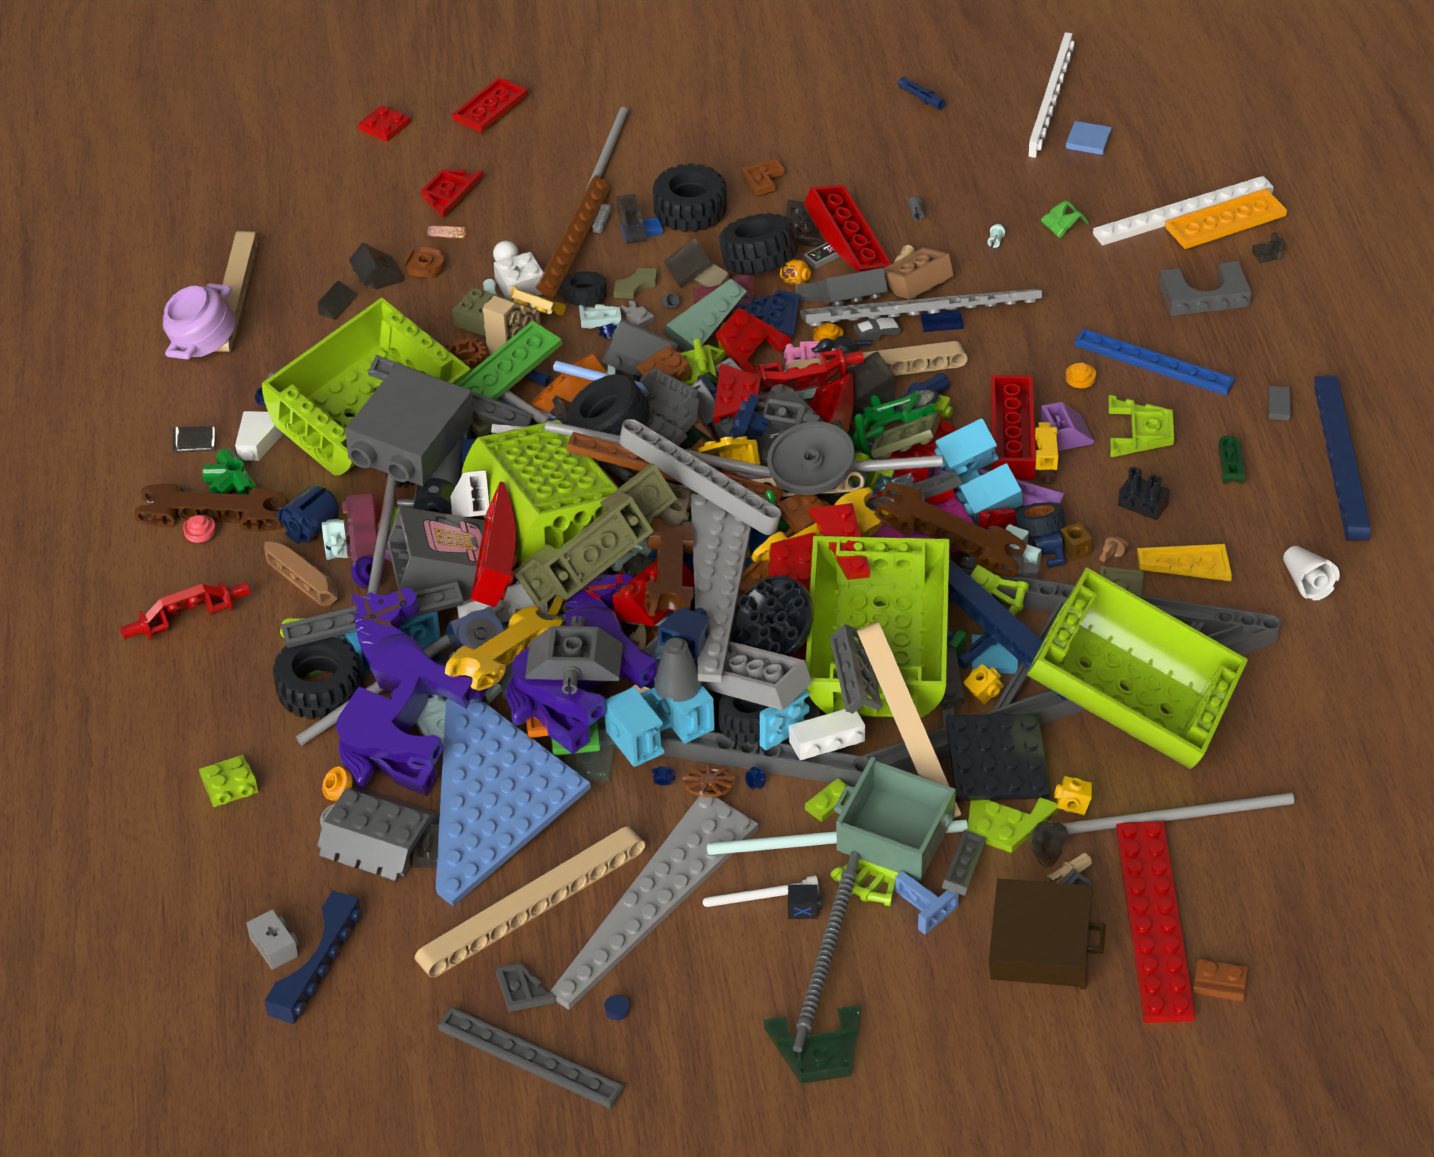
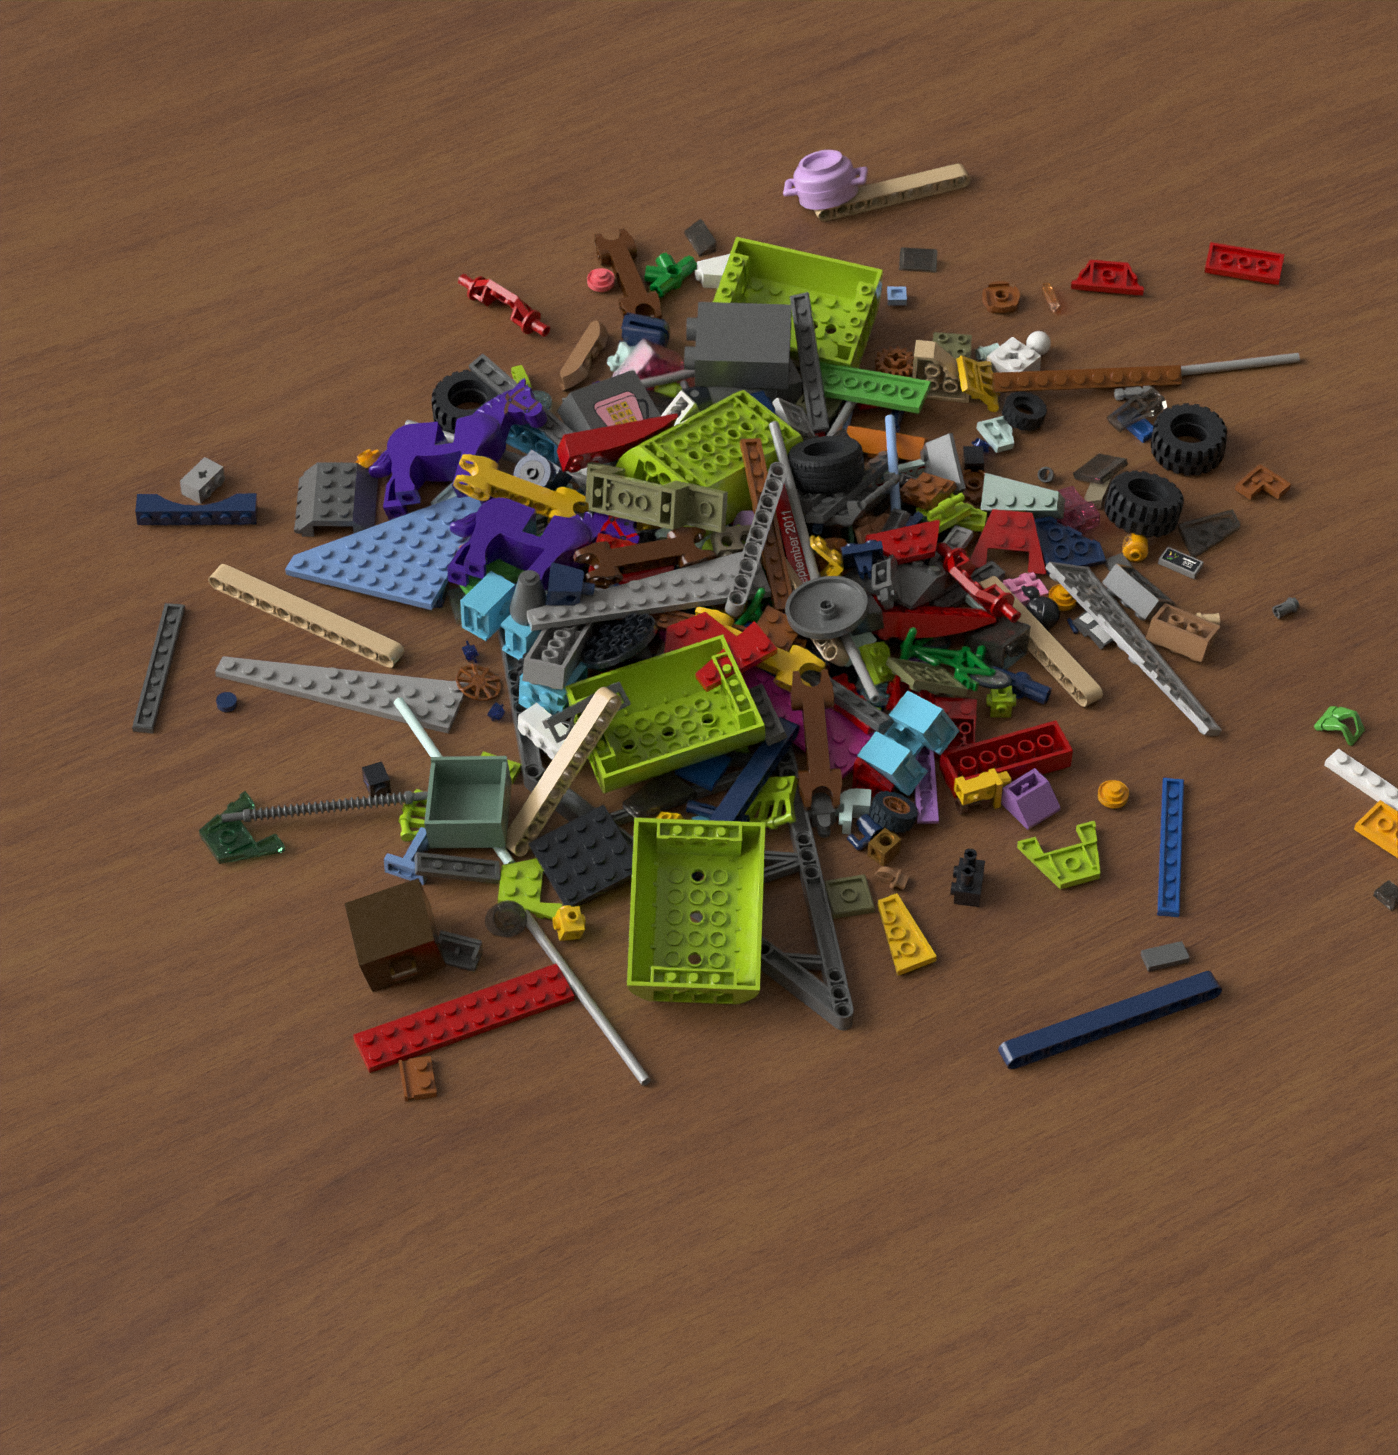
camera: 65 degrees right, 5 degrees up
lime plate [199,755,258,807] -> none
clear smoke slope [349,242,405,289] -> none
red plate [358,105,411,142] -> none
clear smoke plate [413,824,439,868] -> none
dark grey wing [496,963,555,1012] -> none
dark grey slope [525,616,623,694] -> none
olive tile [614,268,657,299] -> none
light grey plate [621,301,654,328] -> none
white piece [703,876,819,907] -> none
red slope [804,184,892,272] -> none
clear blue tile [920,311,964,332] -> none
green tile [949,630,966,662] -> none
light aqua pin [988,224,1005,248] -> none
tan axle [1047,853,1092,883] -> none
dark grey arch [1159,261,1251,316] -> none
dark green plate [1218,436,1245,483] -> none
white cone [1283,546,1340,600] -> none

